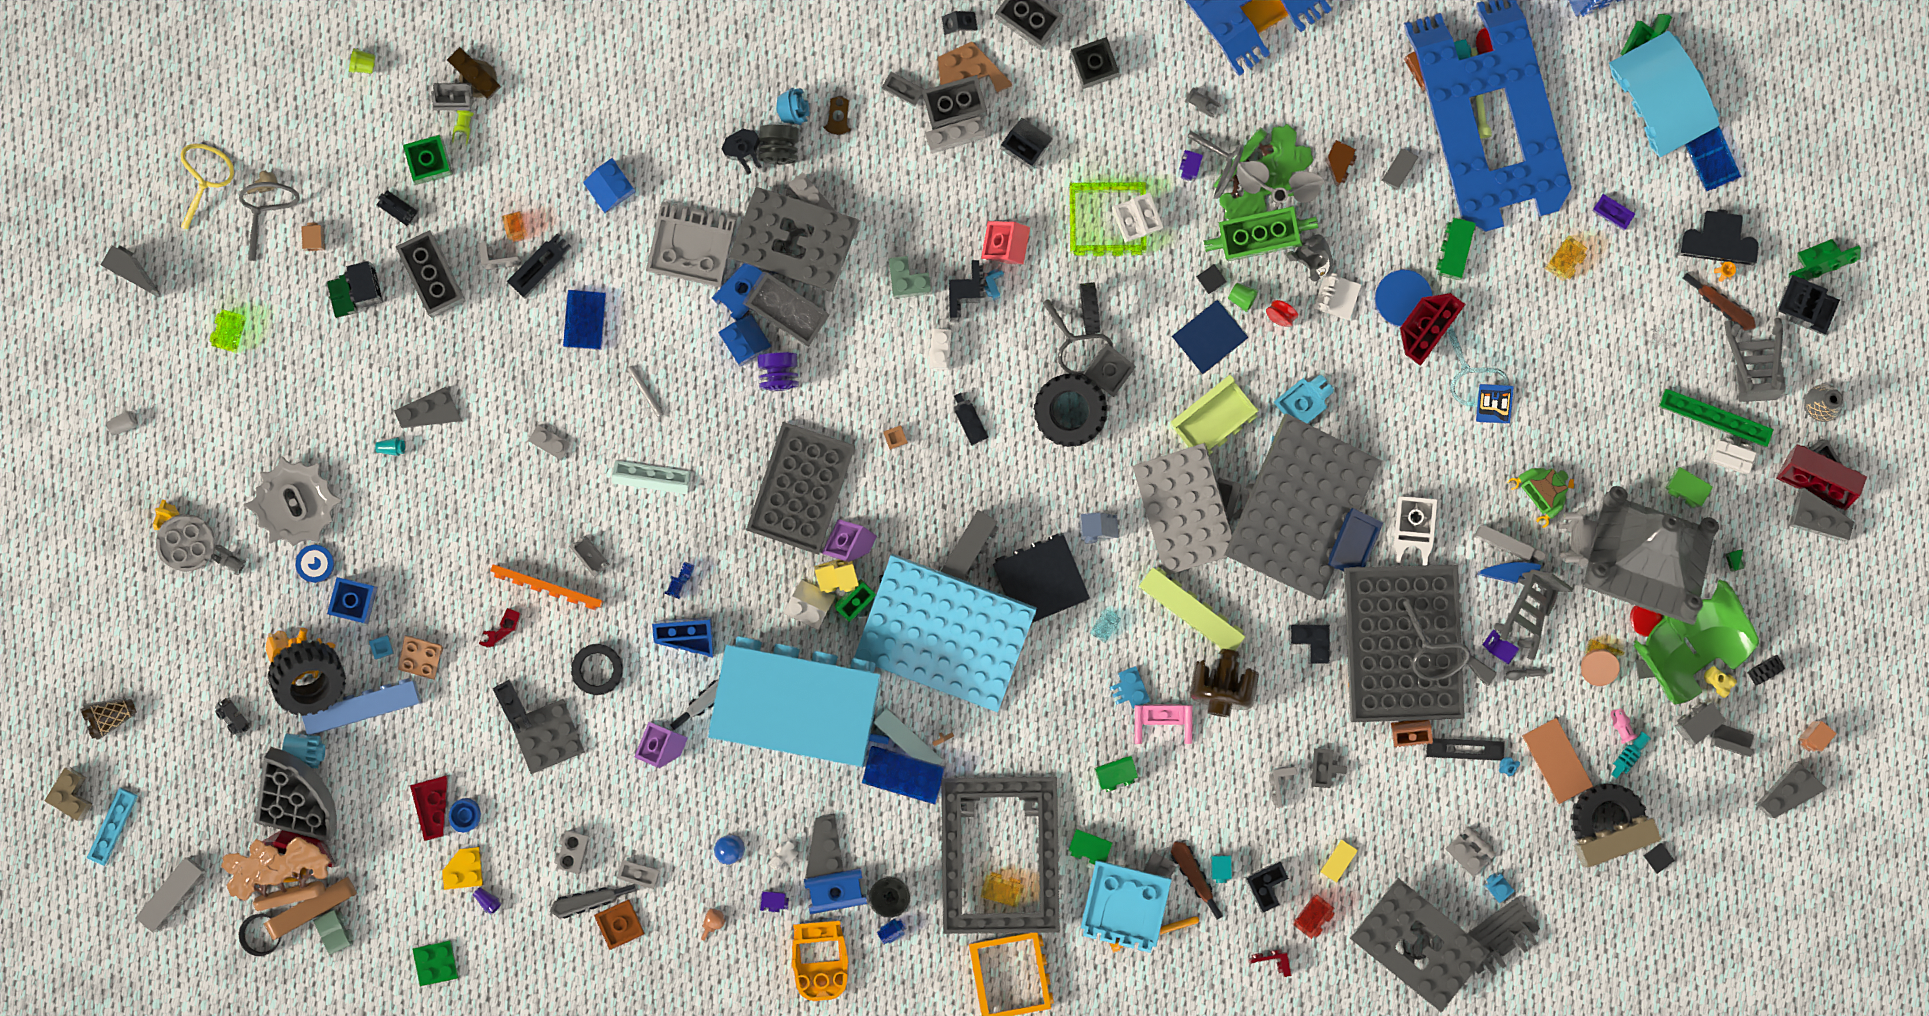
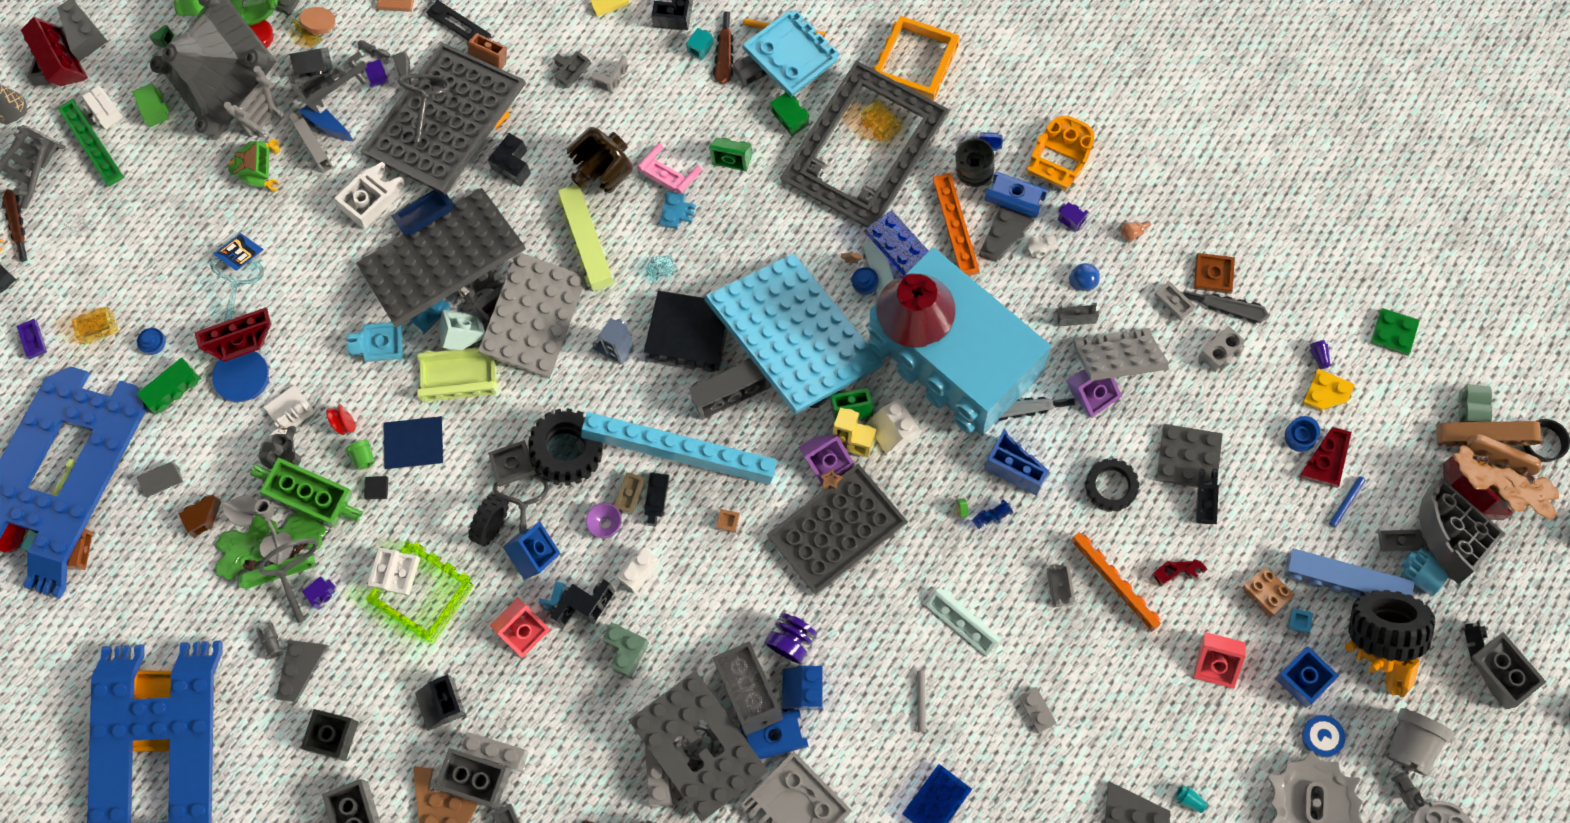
camera: 140 degrees left, 15 degrees down
none -> blue plate [137,327,166,355]
none -> dark grey wing [276,640,329,702]
none -> black brick [289,47,333,77]
none -> light aqua slope [438,310,485,351]
none -> blue slope [503,521,561,579]
none -> medium azure brick [581,412,777,485]
none -> medium lavender piece [586,503,622,539]
none -> dark tan plate [614,472,645,515]
none -> medium nougat piece [820,469,843,490]
none -> blue plate [851,267,879,295]
none -> dark red cone [876,273,956,348]
none -> orange plate [933,173,980,276]
none -> bright green tile [956,498,968,518]
none -> dark grey hinge [1056,303,1099,327]
none -> light grey hinge [1073,328,1169,381]
none -> coral slope [1194,632,1246,689]
none -> blue bar [1329,476,1366,528]
none -> dark grey plate [1378,529,1423,552]
none -> light grey piece [1386,708,1454,776]
none -> dark grey slope [1472,632,1546,710]

